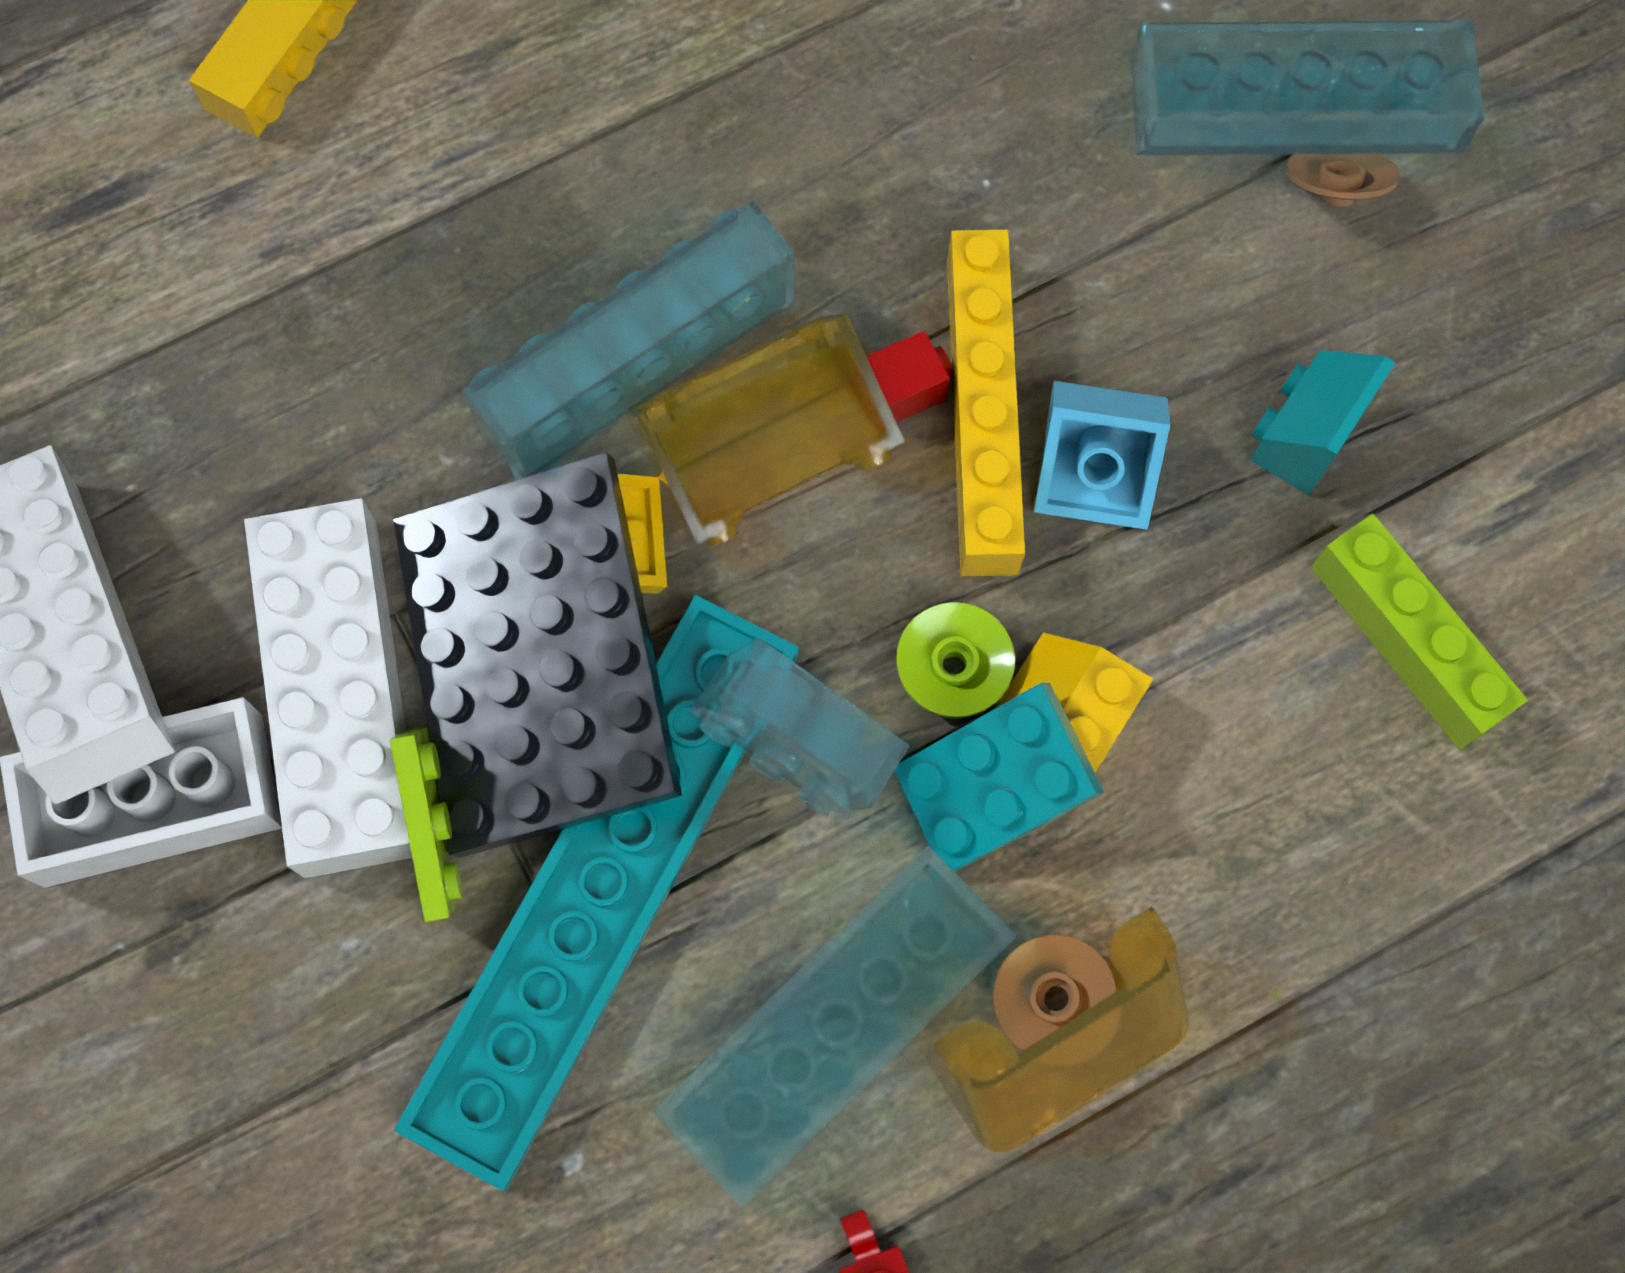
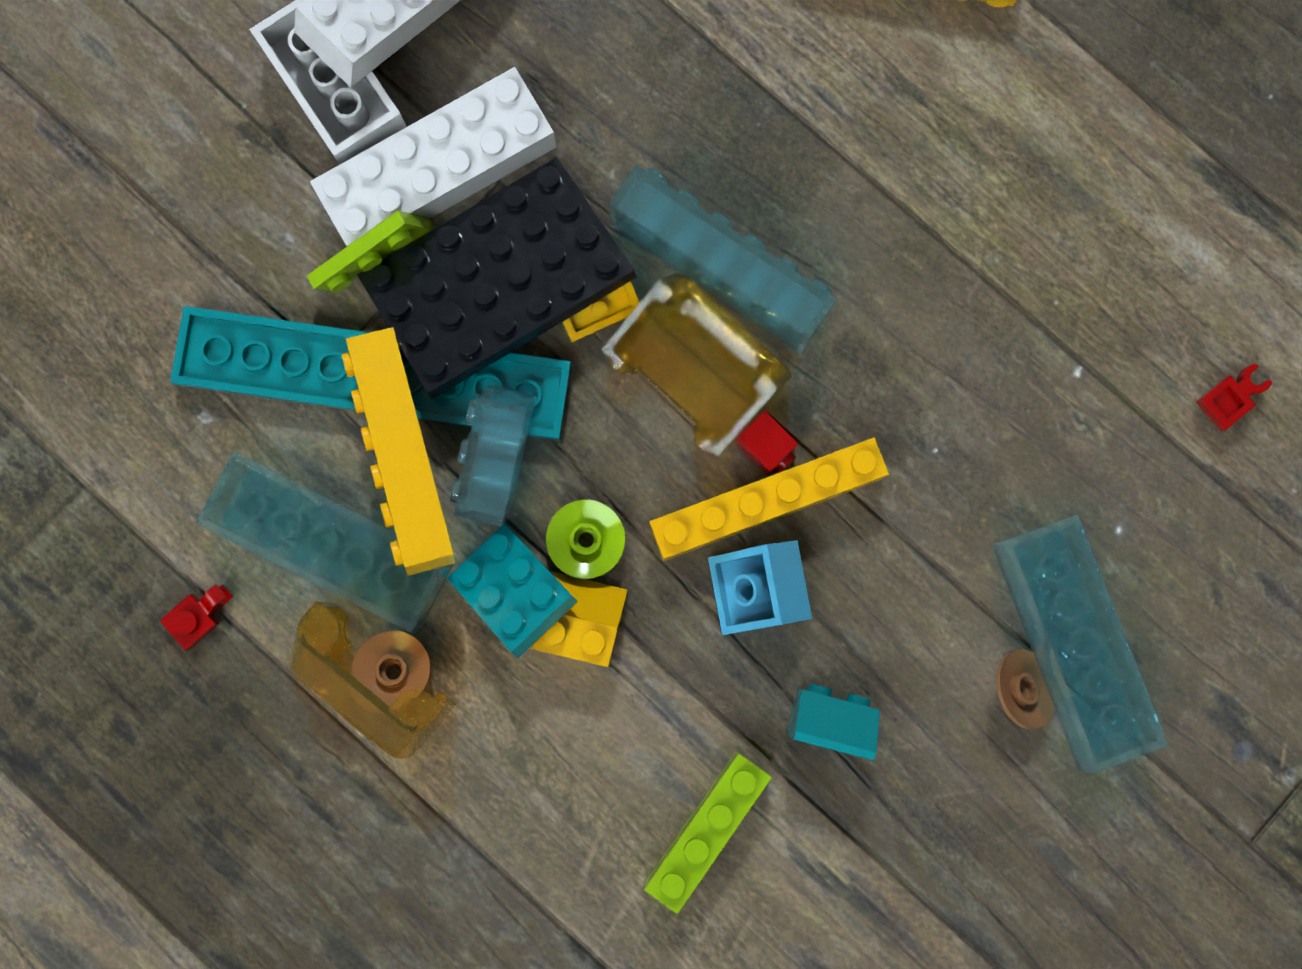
camera: 70 degrees right, 10 degrees up
none -> yellow brick [342,327,455,576]

